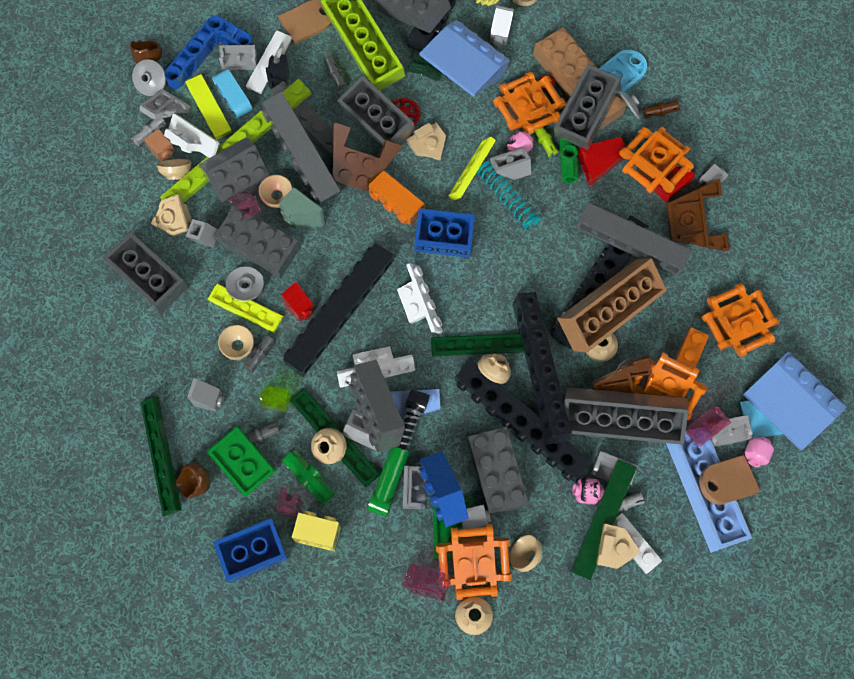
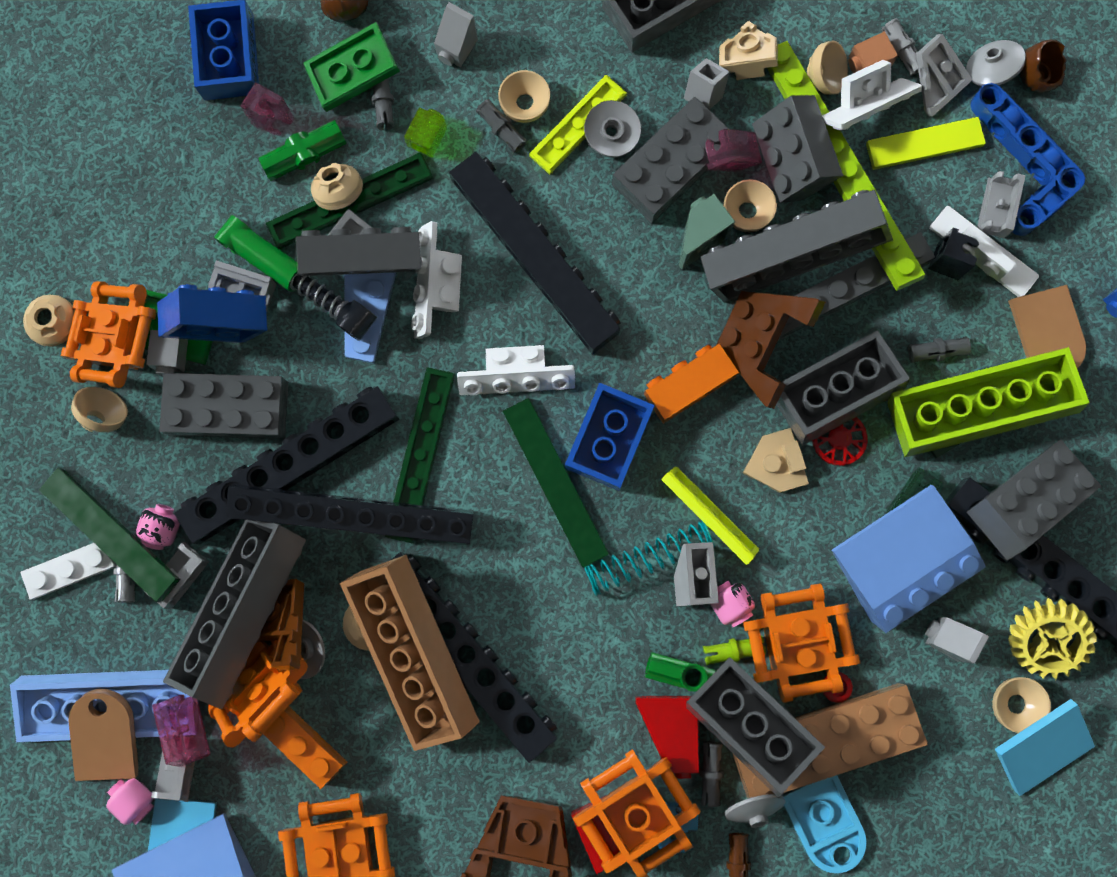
camera: 115 degrees right, 10 degrees up
medium azure beam [212,69,253,118] -> none
red slope [281,282,314,322] -> none
light yellow brick [292,511,341,552] -> none
clear pink hinge [401,564,450,602] -> none
tan piece [478,353,511,384] -> none
dark grey brick [576,202,692,276] -> none
tan plate [596,524,641,569] -> none
none -> dark green tile [503,398,609,568]
none -> dark grey pin [700,741,724,807]

